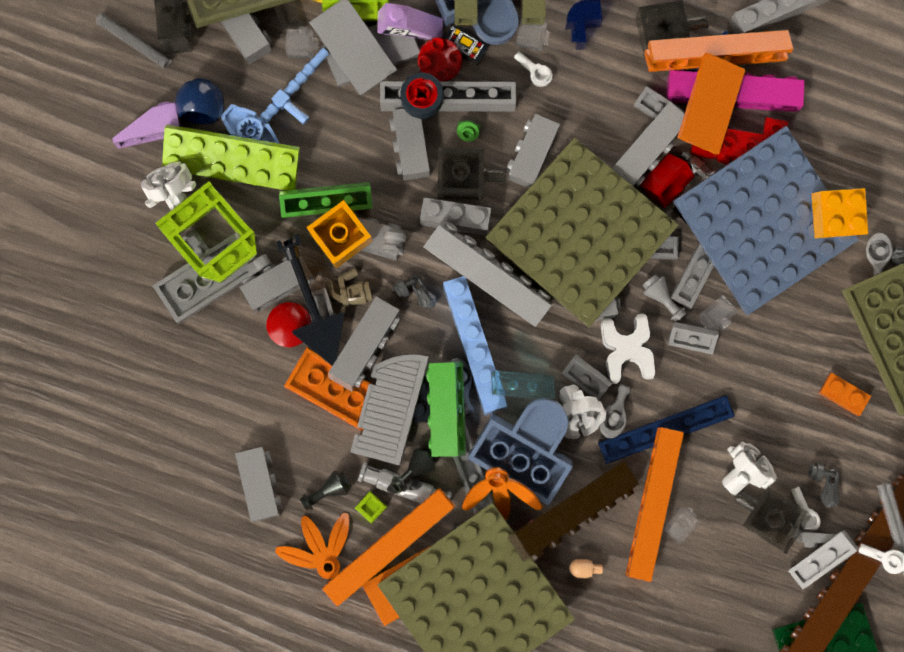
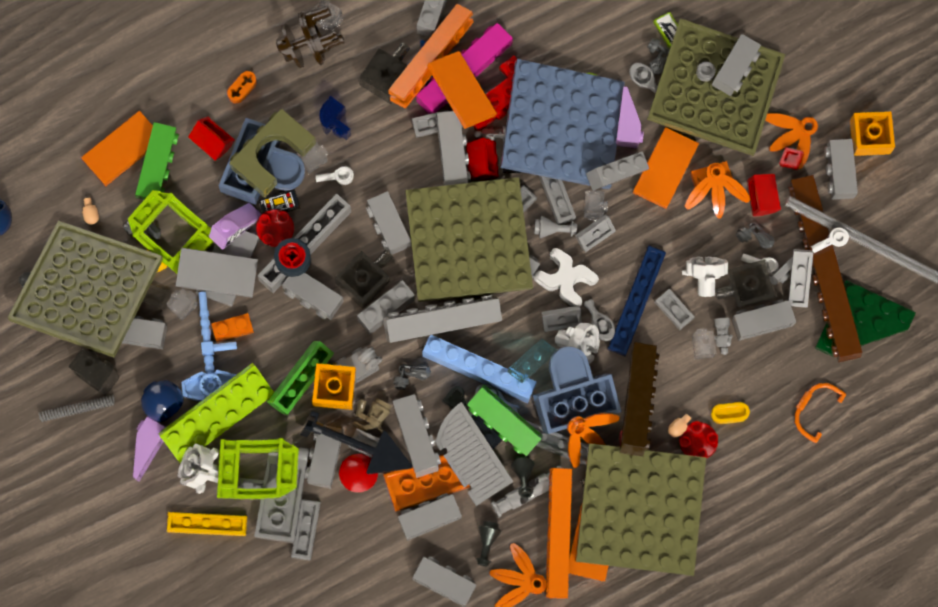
camera: 50 degrees left, 5 degrees down
lime tile [355,491,387,524] -> none
bright green plate [457,120,481,141] -> none
orange piece [625,427,684,582] -> none
light orange brick [811,188,868,239] -> none
none -> yellow tile [167,512,247,536]
none -> orange plate [211,313,254,343]
none -> light grey tile [291,499,321,561]
none -> light grey brick [398,493,462,541]
none -> pearl dark grey tile [442,386,466,409]
none -> light grey brick [586,151,649,191]
none -> lavender slope [616,87,644,148]
none -> orange tile [633,127,699,209]
none -> light grey plate [654,289,695,330]
none -> red dish [679,421,718,459]
none -> orange plant [685,163,750,219]
none -> yellow tile [710,402,750,424]
none -> light grey piece [714,318,733,355]
none -> light grey brick [732,299,796,341]
none -> red brick [747,174,781,217]

